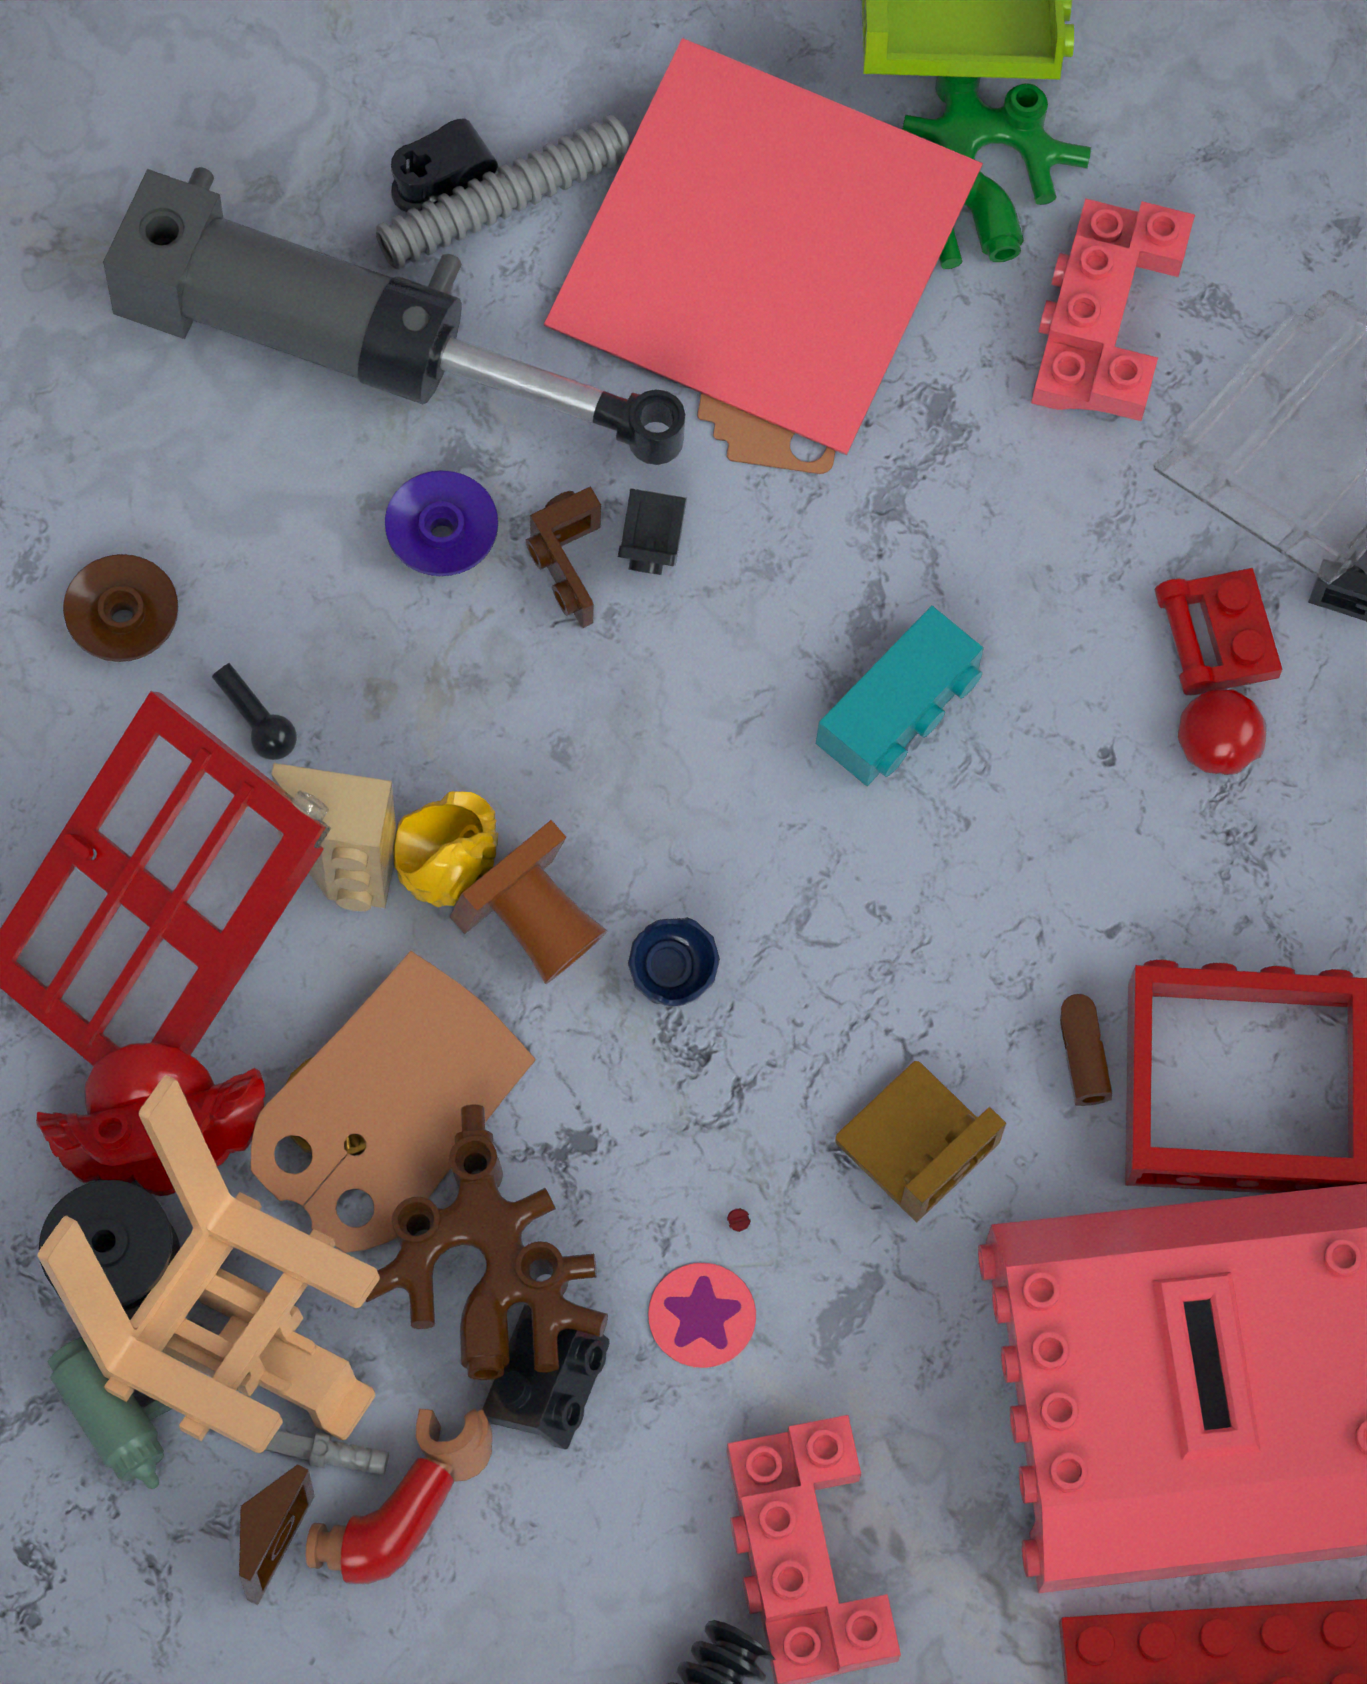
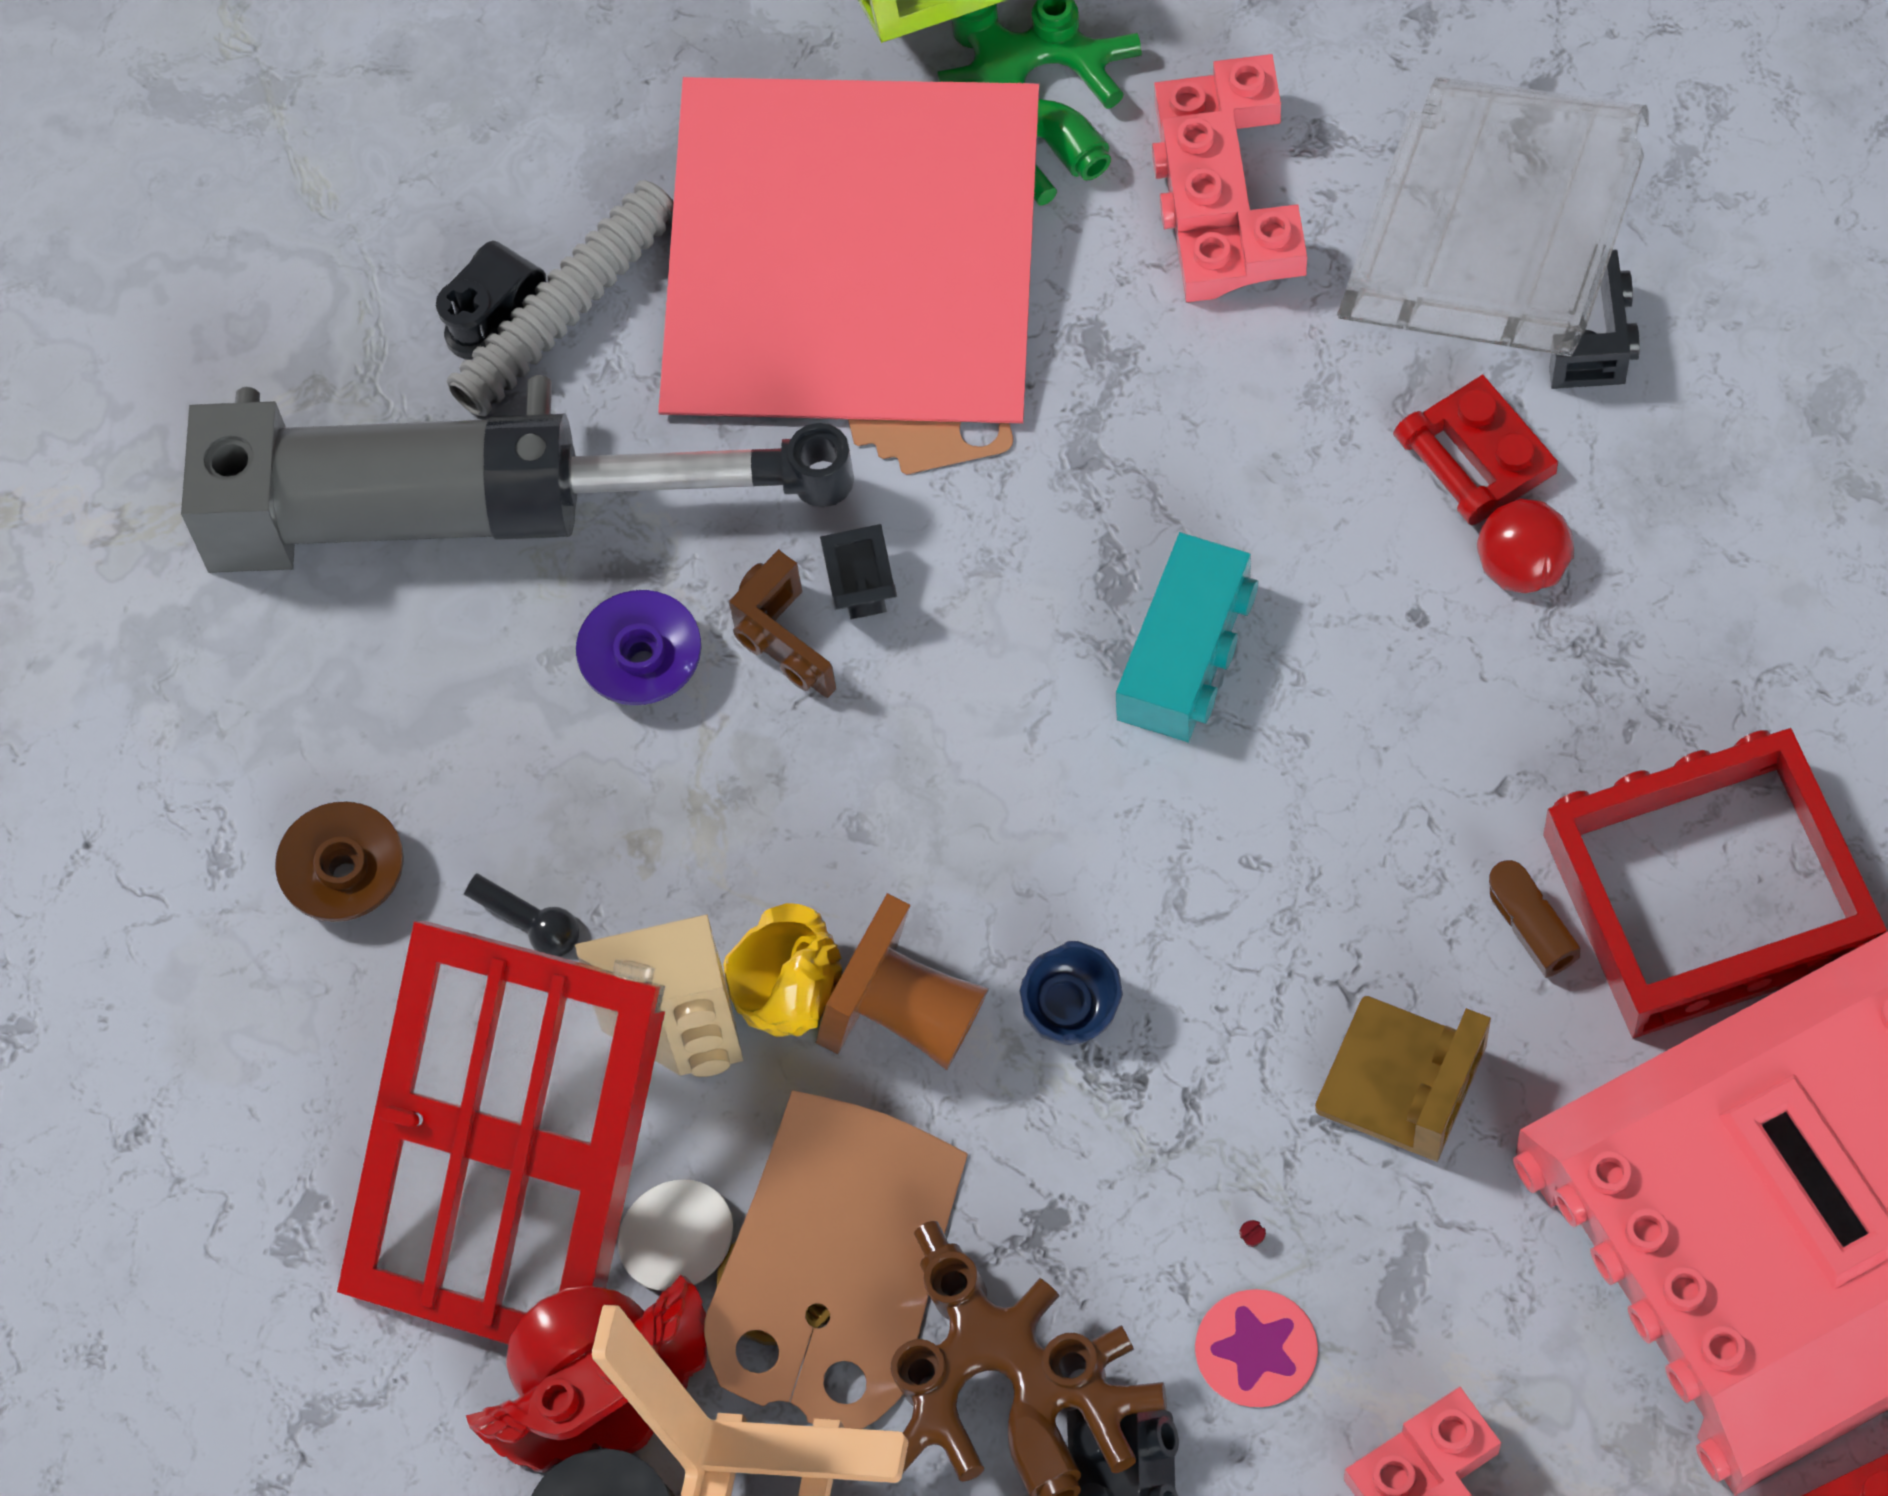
camera: 10 degrees left, 5 degrees down
none -> white sticker [618,1180,733,1291]

